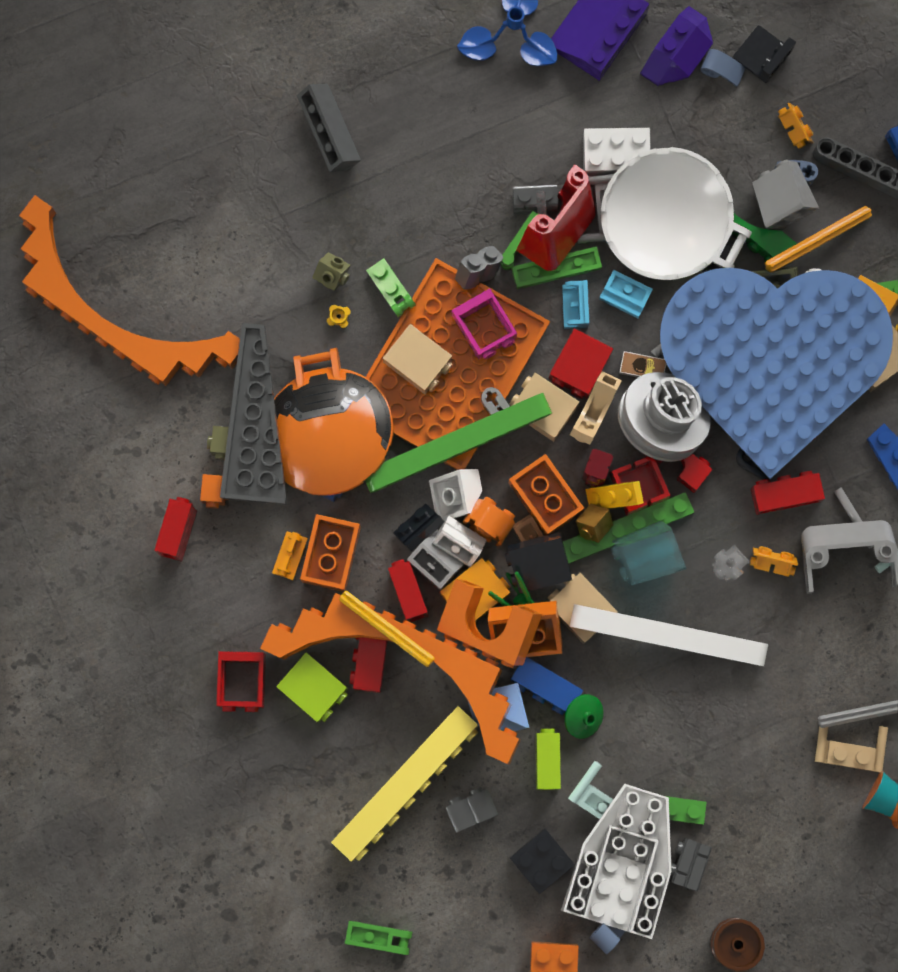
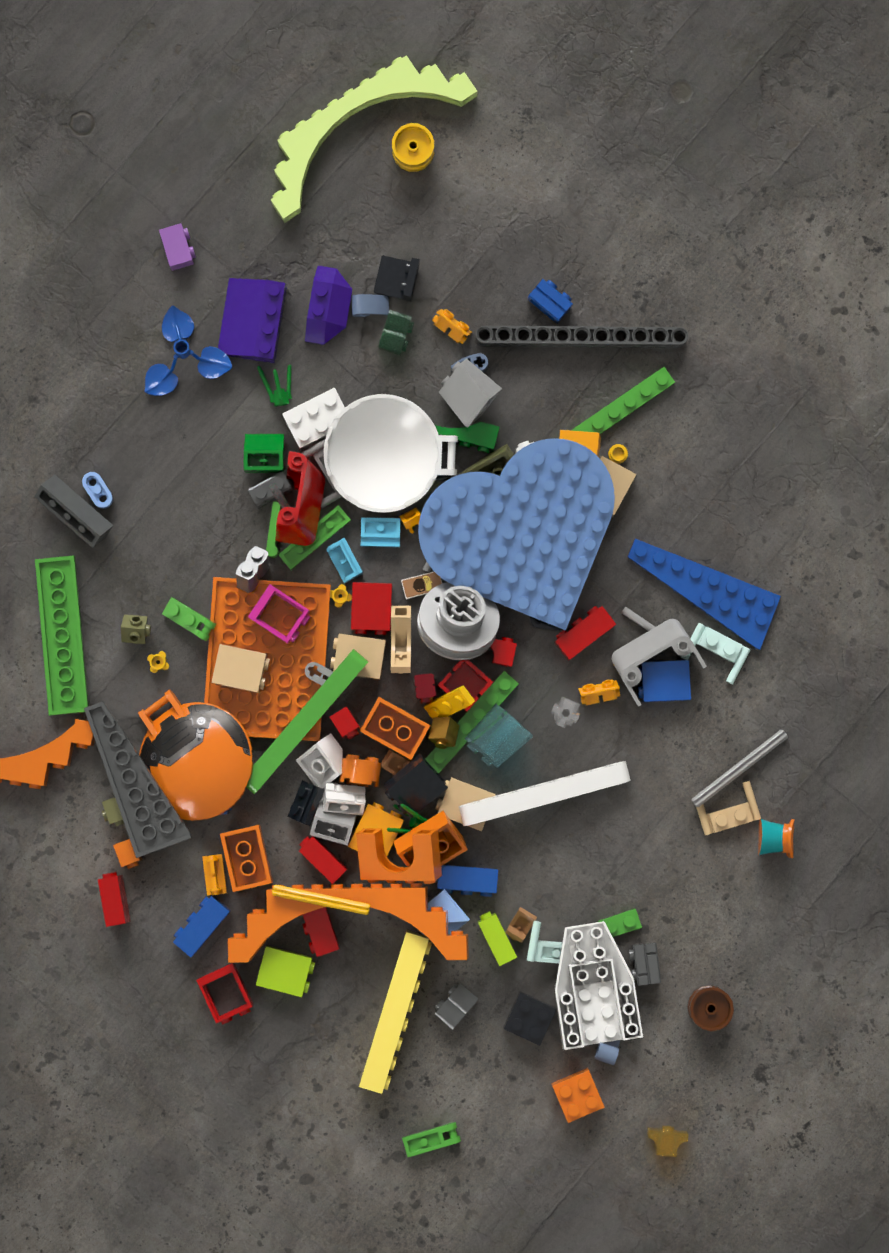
camera: 30 degrees left, 5 degrees up
green dish [564,694,604,739] -> none
light orange axle [765,206,872,273] -> none
none -> bright green plate [35,556,89,716]
none -> light blue plate [82,472,113,509]
none -> blue brick [173,896,231,957]
none -> green slope [244,434,285,473]
none -> green plant [257,365,292,407]
none -> yellow plate [330,584,352,608]
none -> red brick [330,706,361,740]
none -> clear green brick [378,310,415,356]
none -> light orange tile [399,508,421,534]
none -> medium nougat bracket [505,907,537,943]
none -> blue brick [638,660,691,703]

